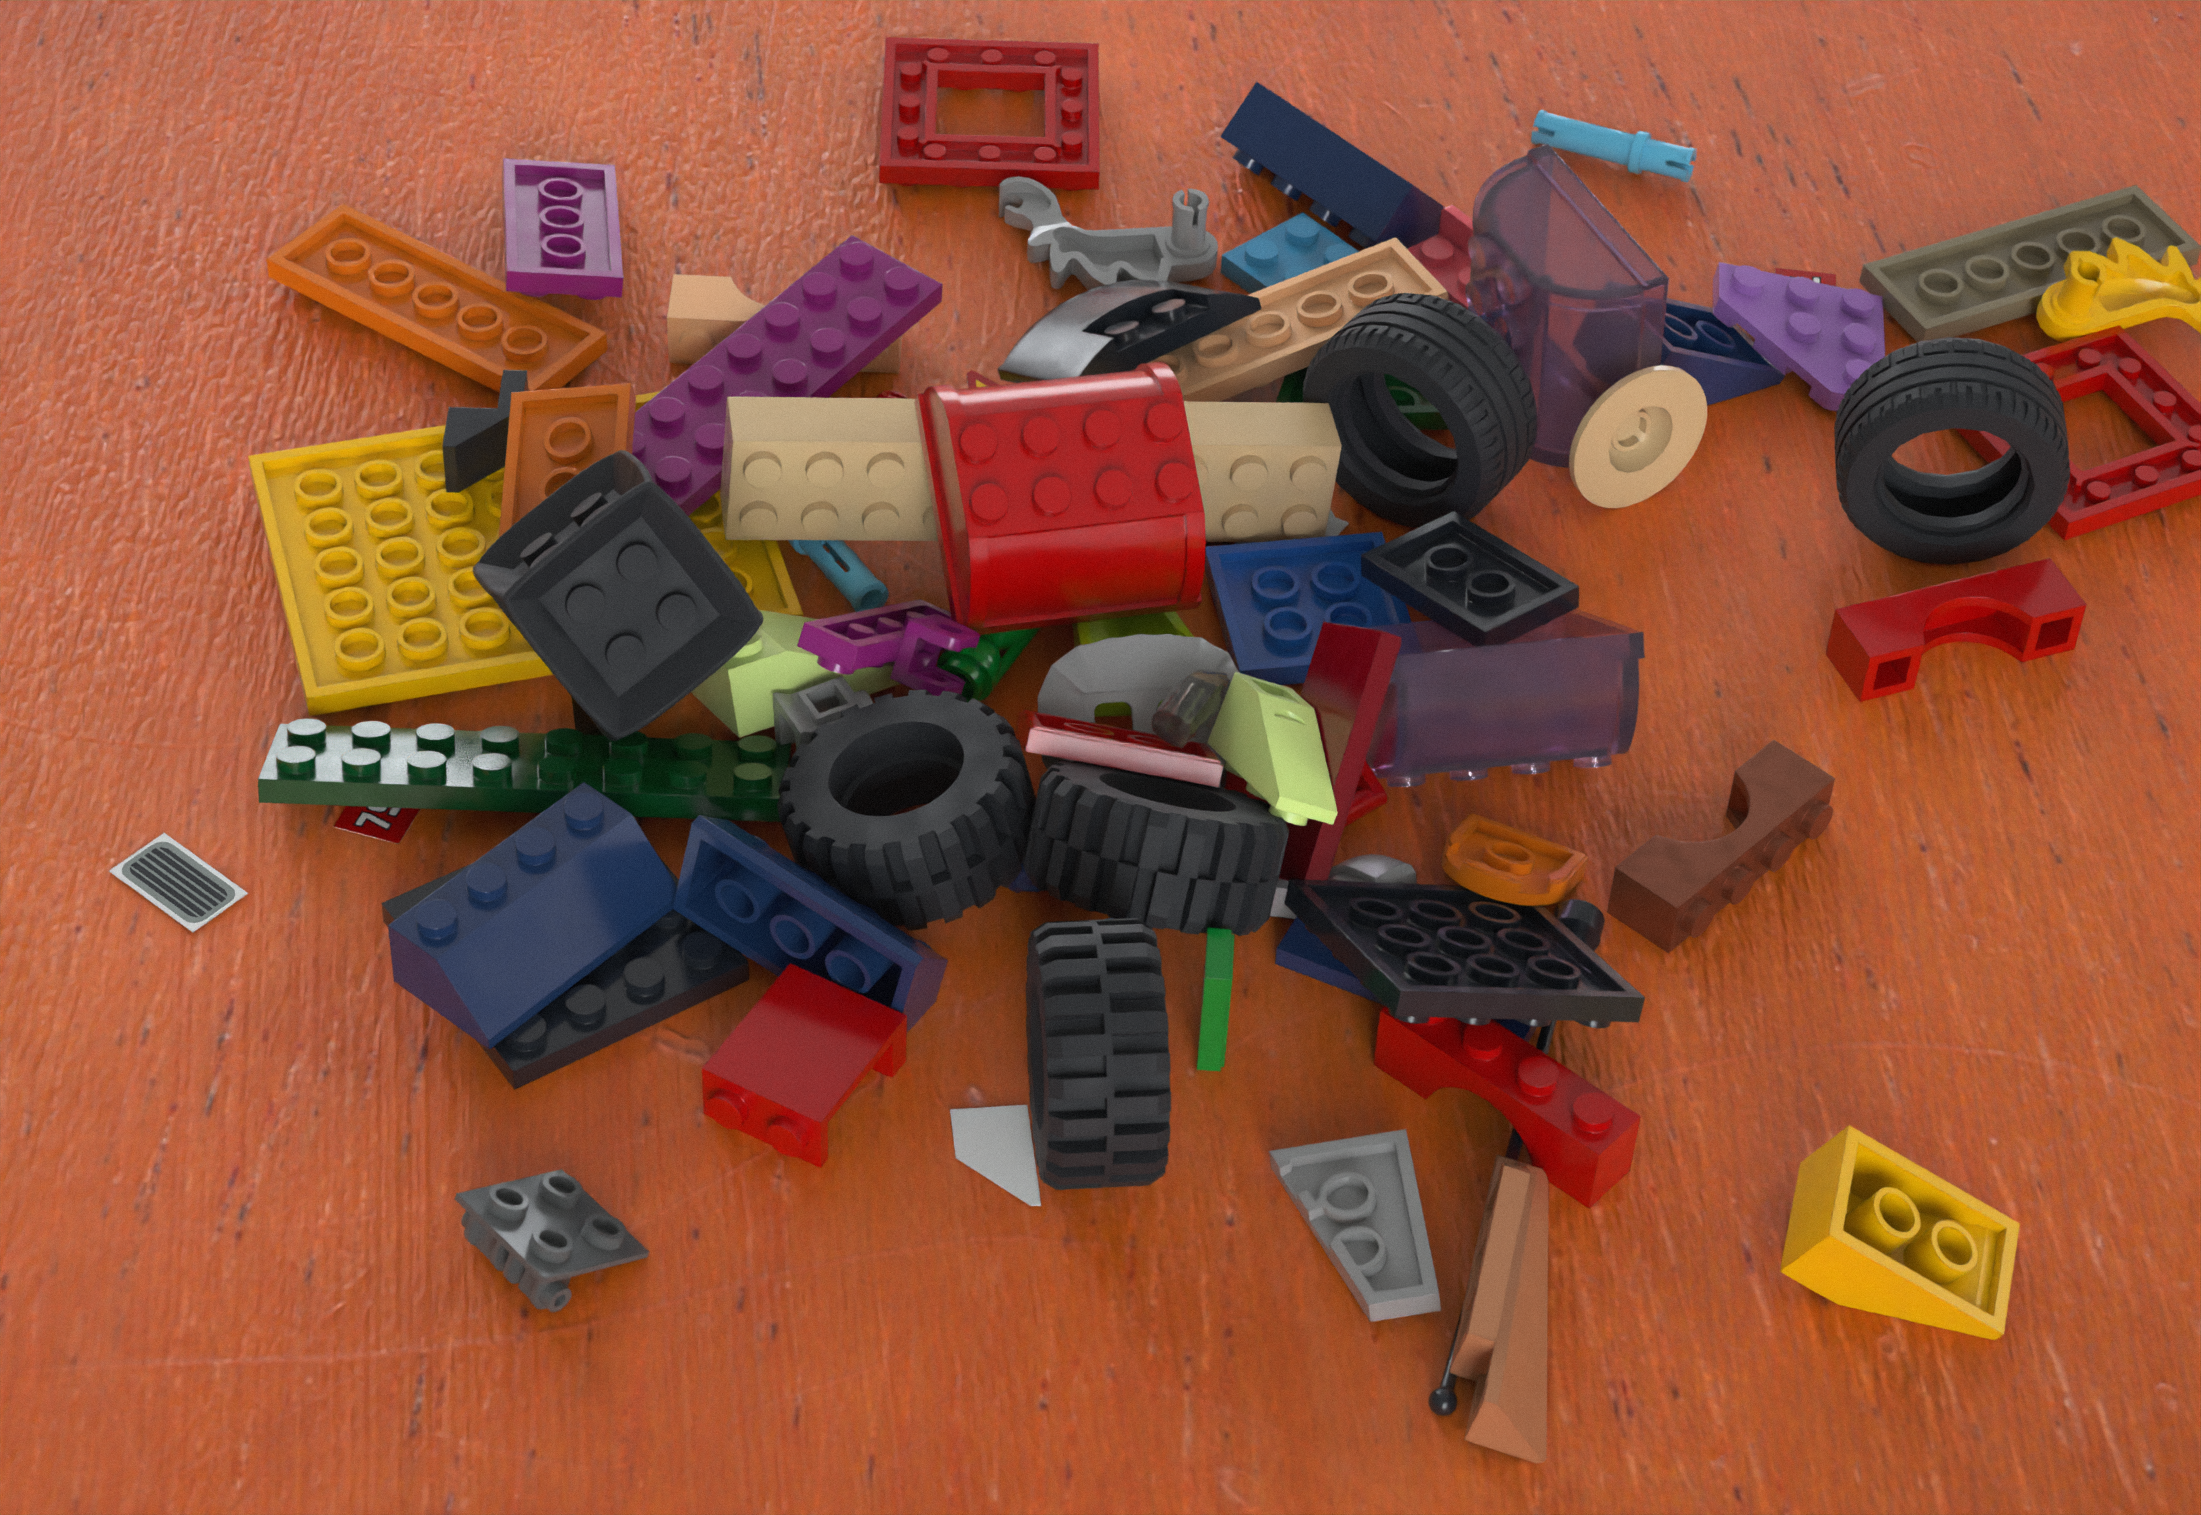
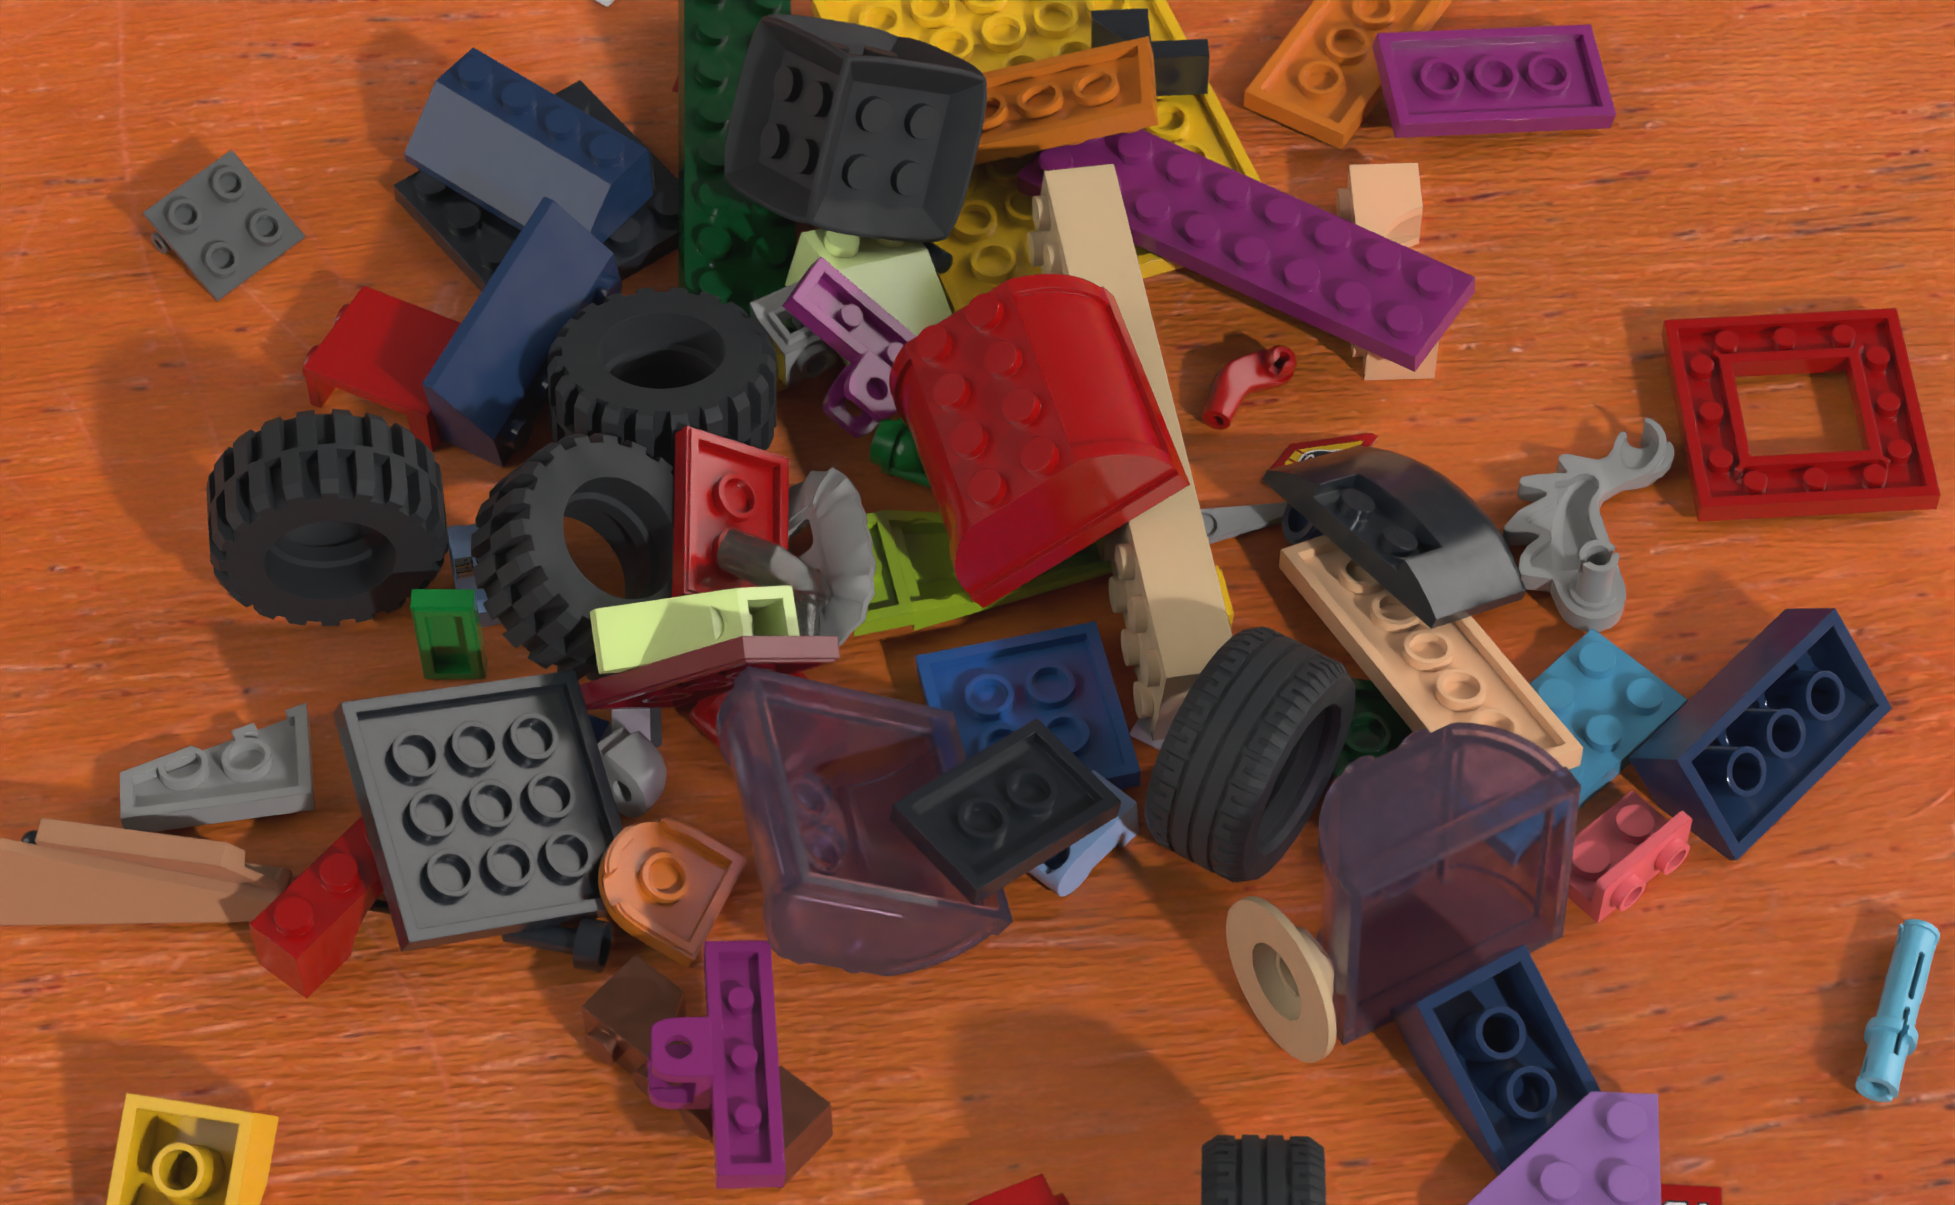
camera: 90 degrees right, 10 degrees up
none -> magenta plate [647,940,786,1189]

